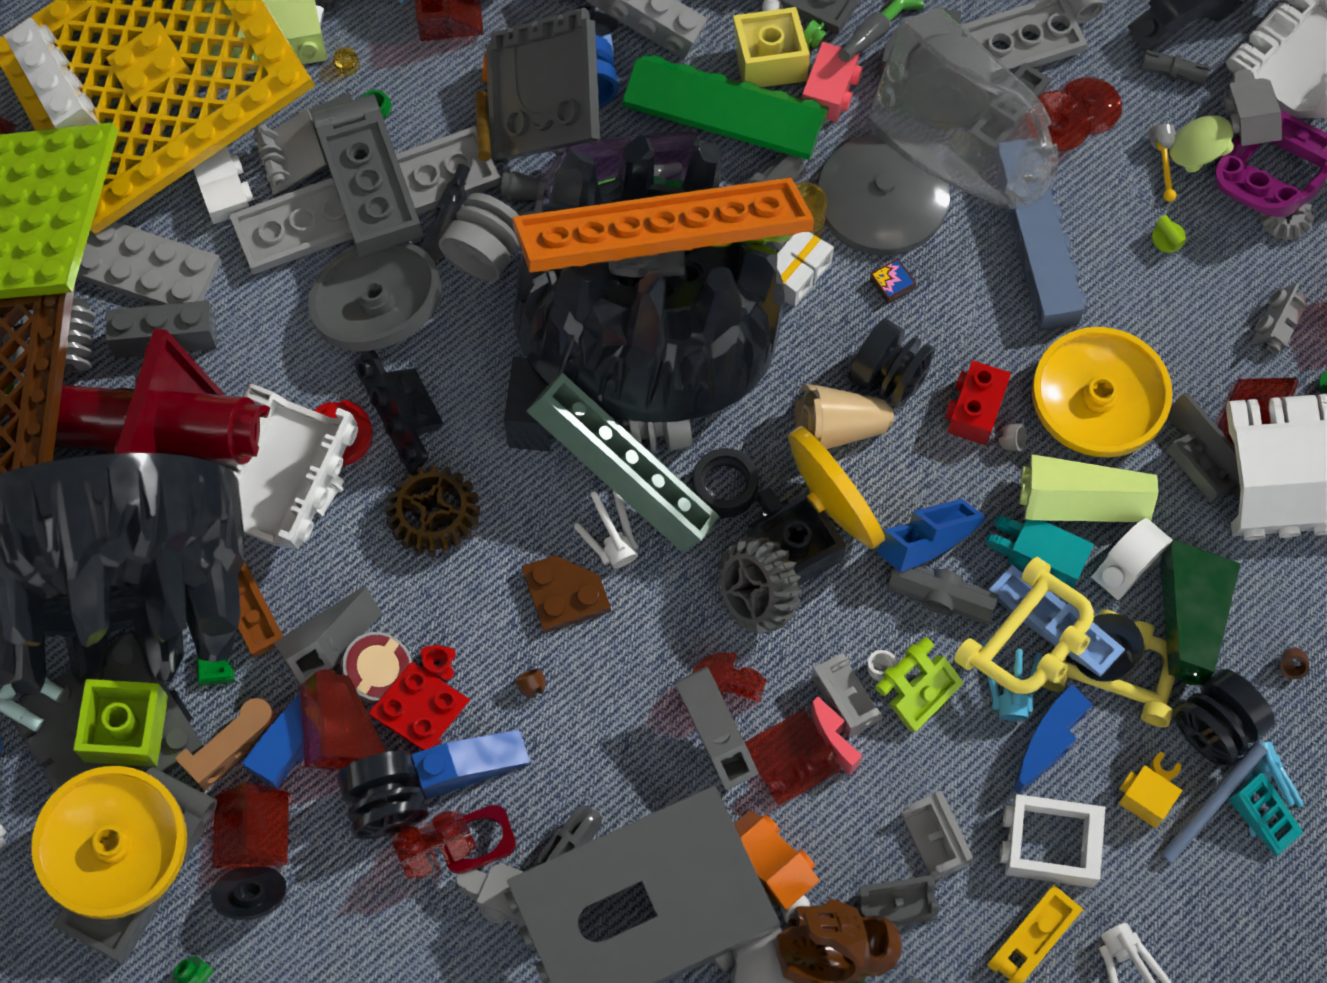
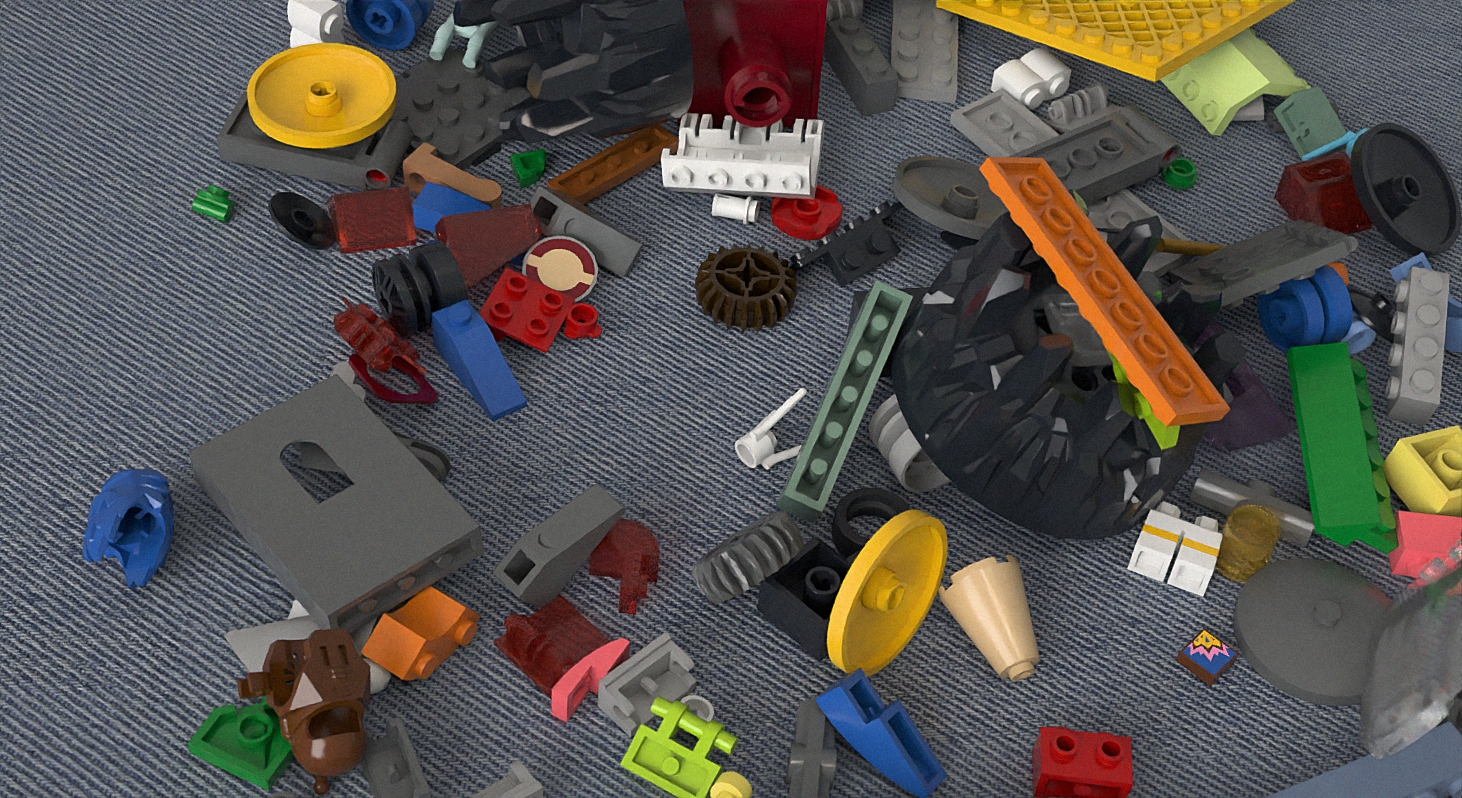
camera: 70 degrees right, 20 degrees down
lime brick [74,679,168,767] -> none
clear yellow hinge [333,47,360,76] -> none
reddish brown hinge [514,668,546,698] -> none
reddish brown plate [521,555,611,634] -> none
black wheel [848,318,936,410] -> none

